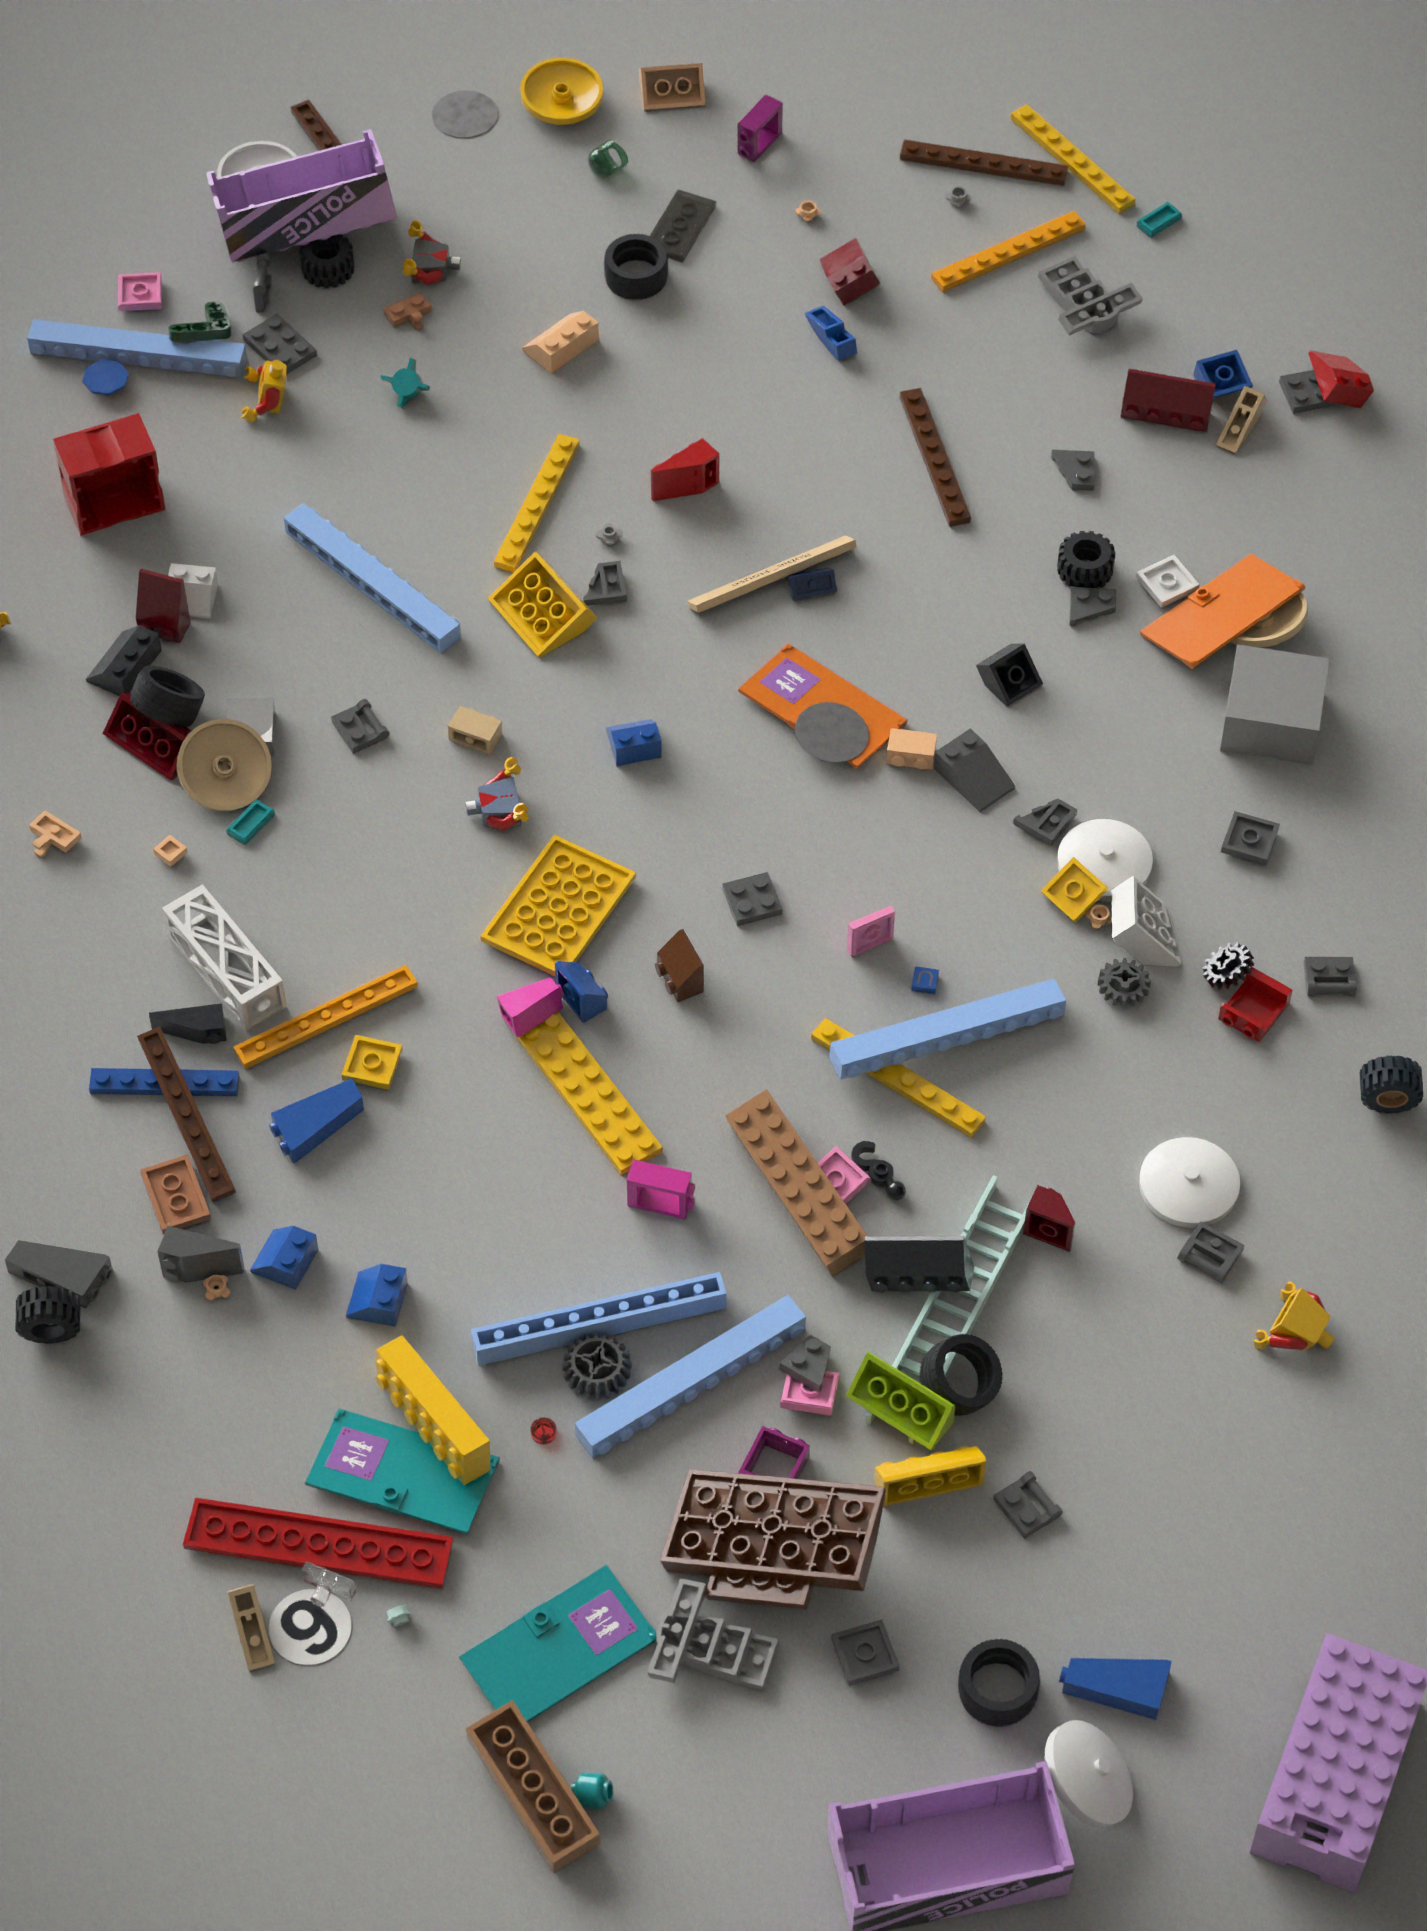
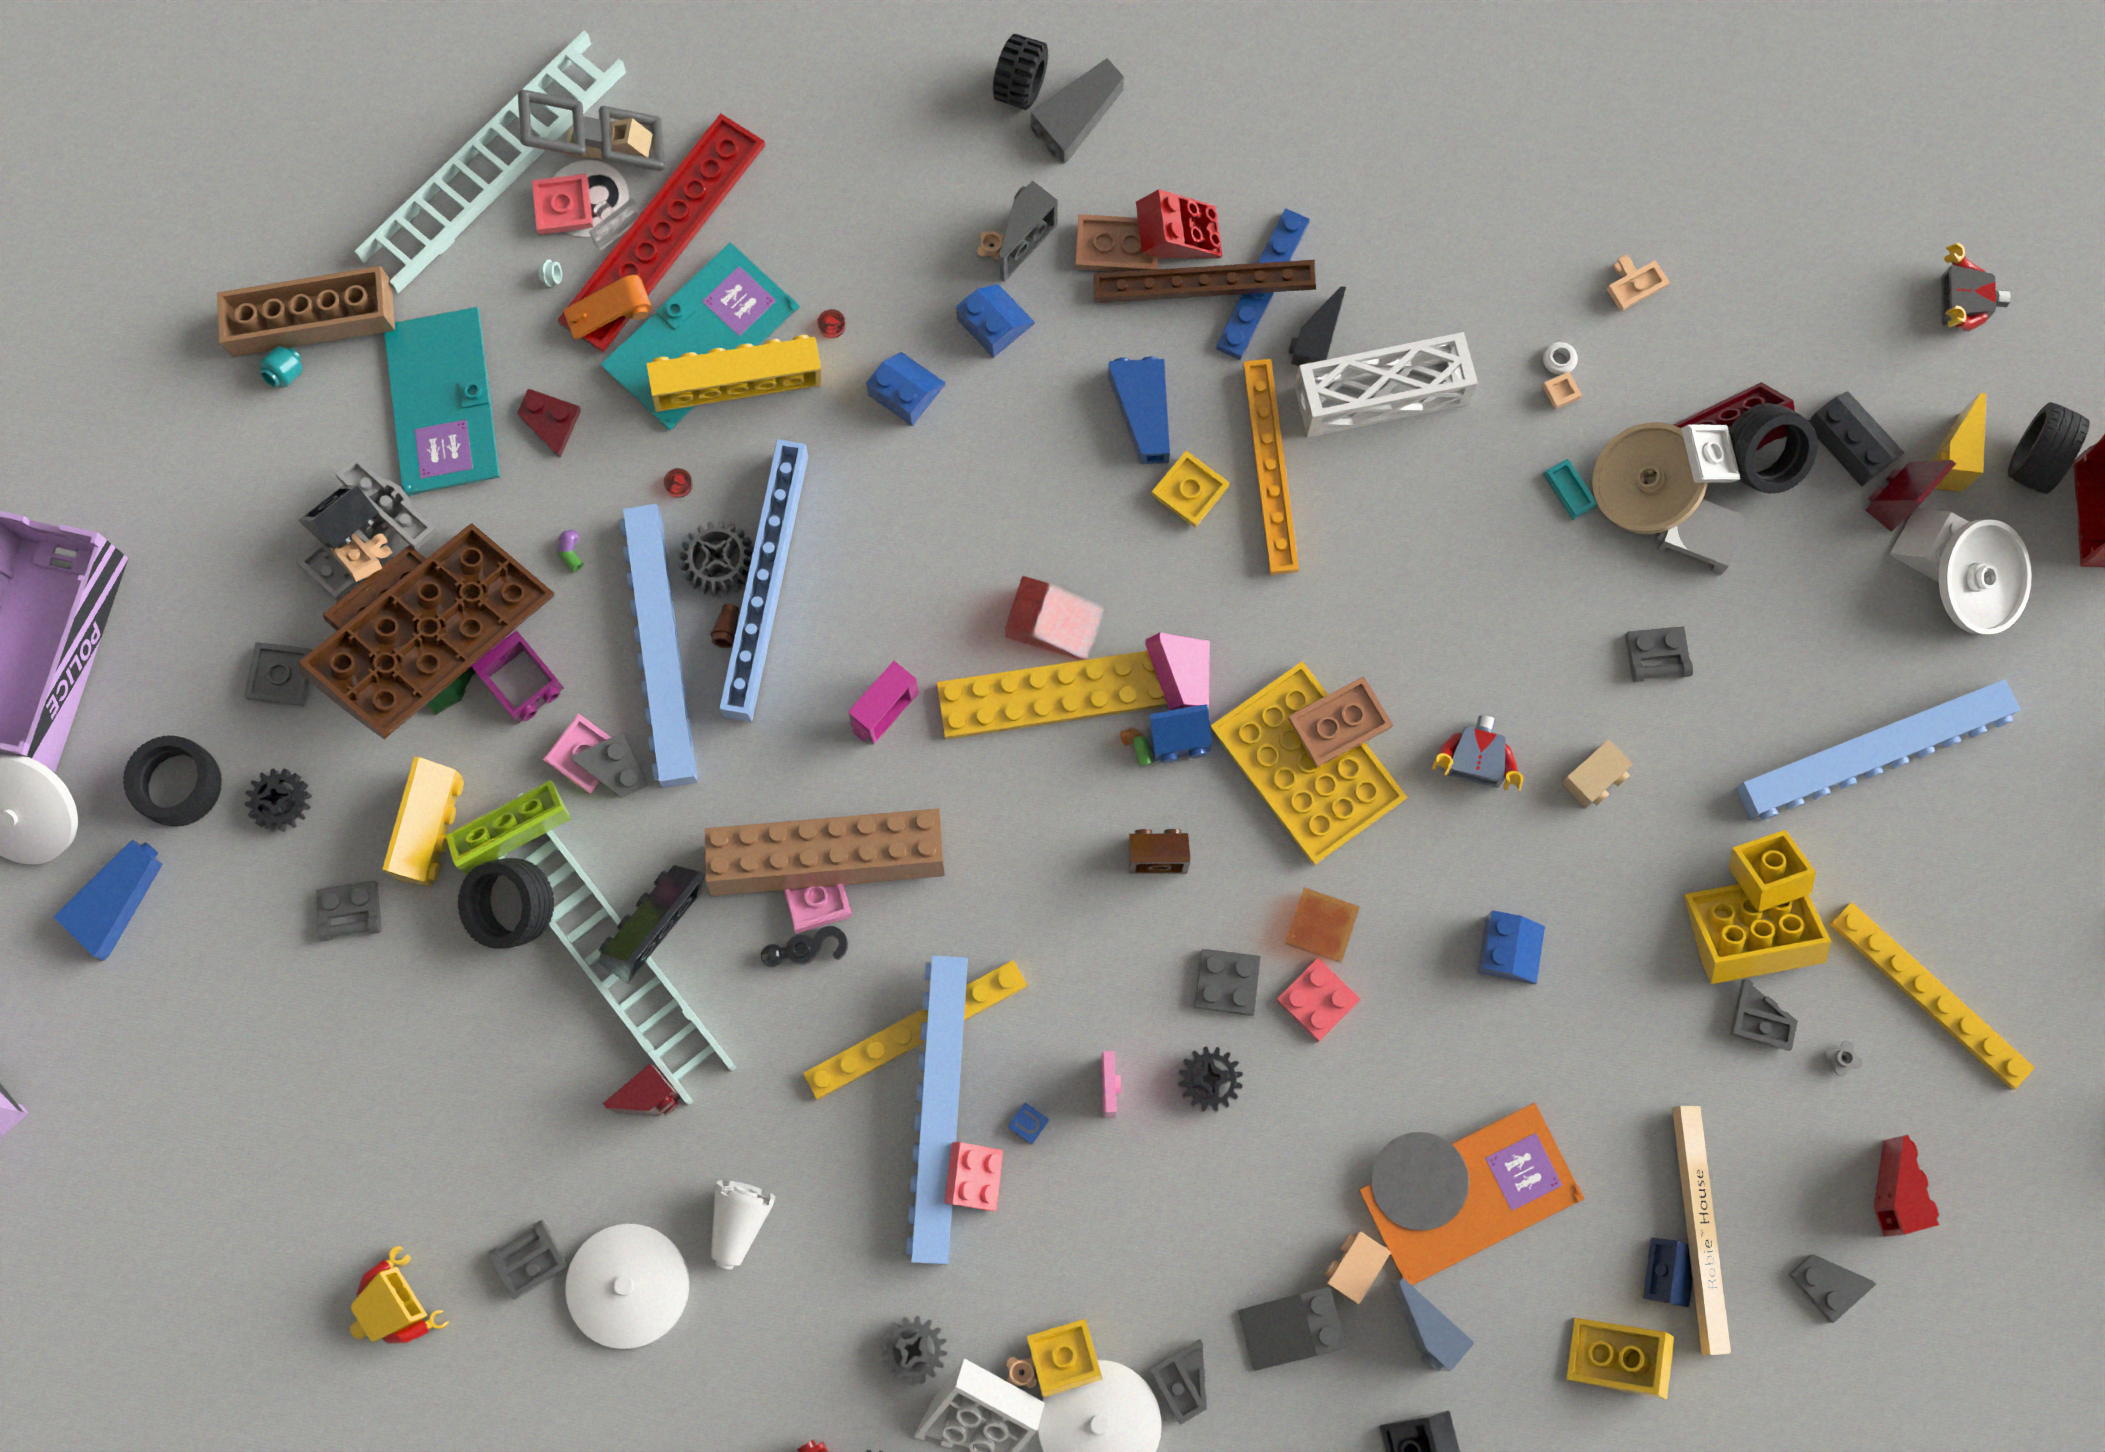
camera: 115 degrees right, 20 degrees up
none -> black gear [244,768,312,832]
none -> black slope [299,485,379,549]
none -> light nougat plate [330,533,392,582]
none -> light aqua ladder [354,31,626,294]
none -> dark red wing [517,388,581,457]
none -> dark grey bar [518,90,665,171]
none -> coral plate [532,174,593,235]
none -> arm [558,530,584,573]
none -> orange door [563,275,652,340]
none -> copper cone [710,604,739,648]
none -> white cone [711,1180,776,1269]
none -> clear red tile [818,309,846,339]
none -> coral plate [944,1142,1003,1211]
none -> clear red slope [1005,575,1104,660]
none -> bright green arm [1120,727,1153,766]
none -> red slope [1136,189,1223,258]
none -> black gear [1178,1046,1243,1113]
none -> coral plate [1276,958,1361,1042]
none -> clear orange plate [1285,887,1360,963]
none -> nougat plate [1288,676,1393,768]
none -> sand blue slope [1391,1278,1475,1372]
none -> white piece [1543,342,1577,375]
none -> yellow slope [1566,1318,1674,1400]
none -> white tile [1681,425,1740,483]
none -> yellow brick [1729,829,1816,912]
none -> dark grey wing [1788,1254,1876,1323]
none -> yellow slope [1931,393,1986,492]
none -> white dish [1938,519,2032,634]
none -> black tyre [2007,402,2090,494]

